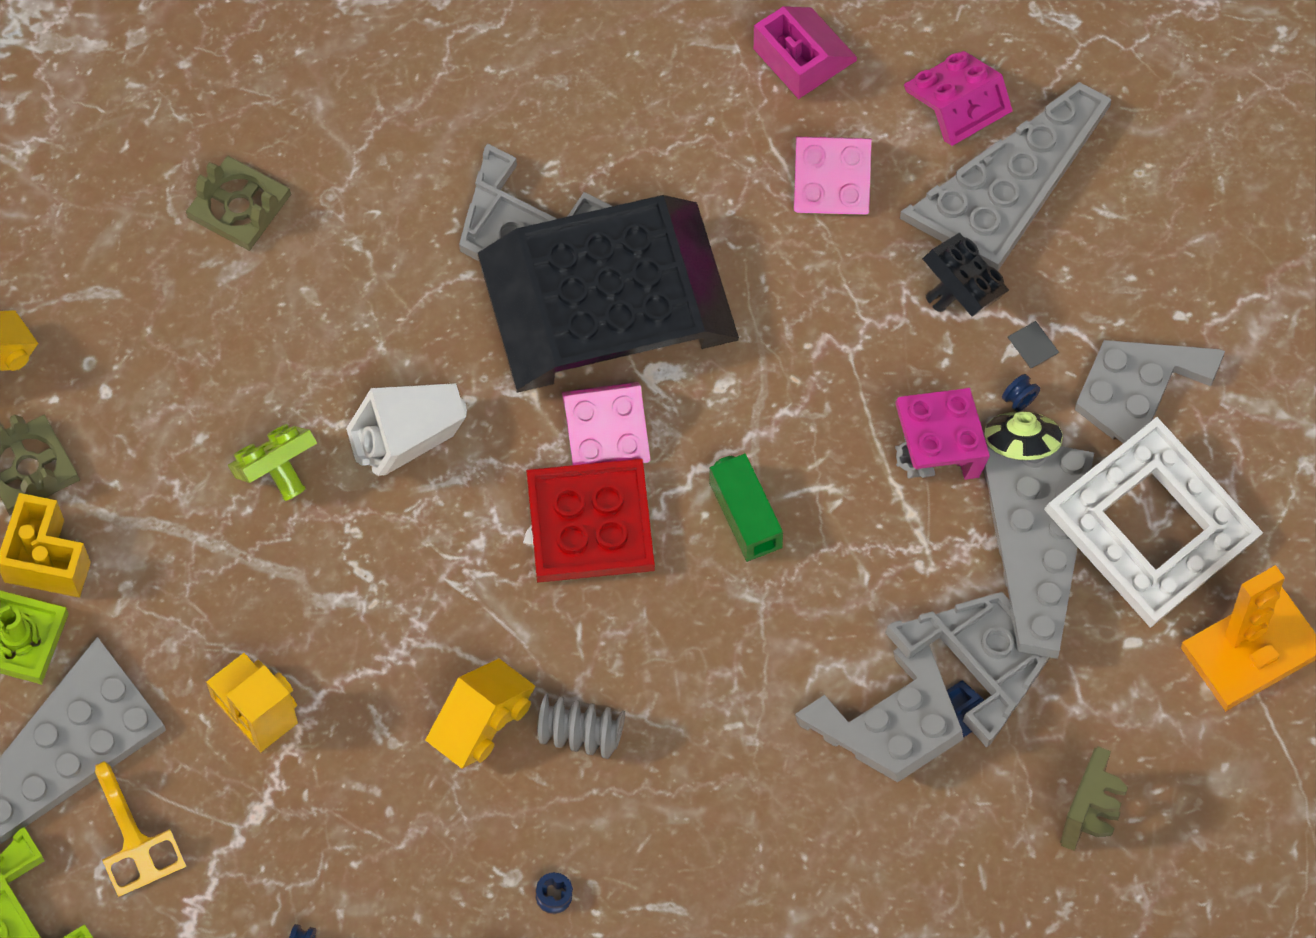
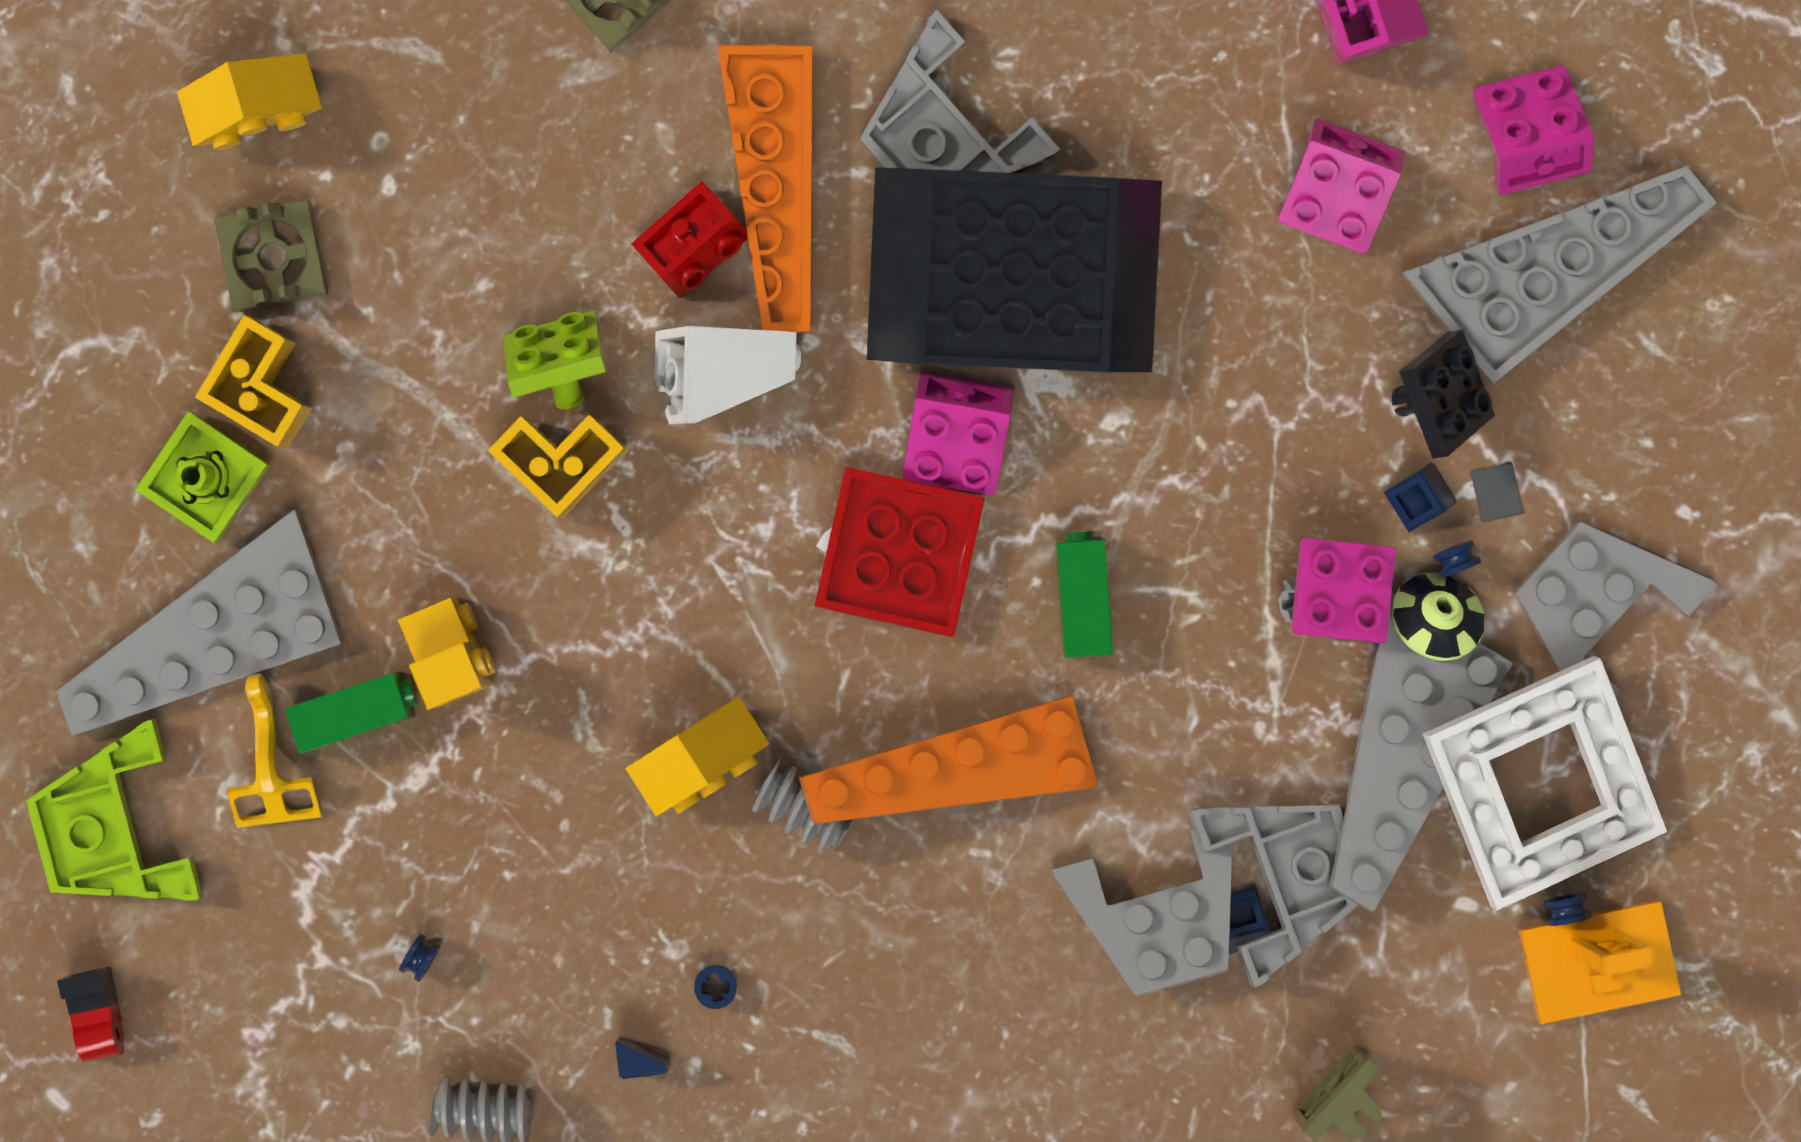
camera: 15 degrees right, 25 degrees up
none -> green brick [285,671,419,754]
none -> yellow brick [488,415,629,518]
none -> red bracket [631,181,748,298]
none -> orange wing [718,45,813,333]
none -> orange wing [799,696,1098,824]
none -> dark blue slope [1384,463,1456,532]
none -> dark blue bush [1544,893,1591,926]

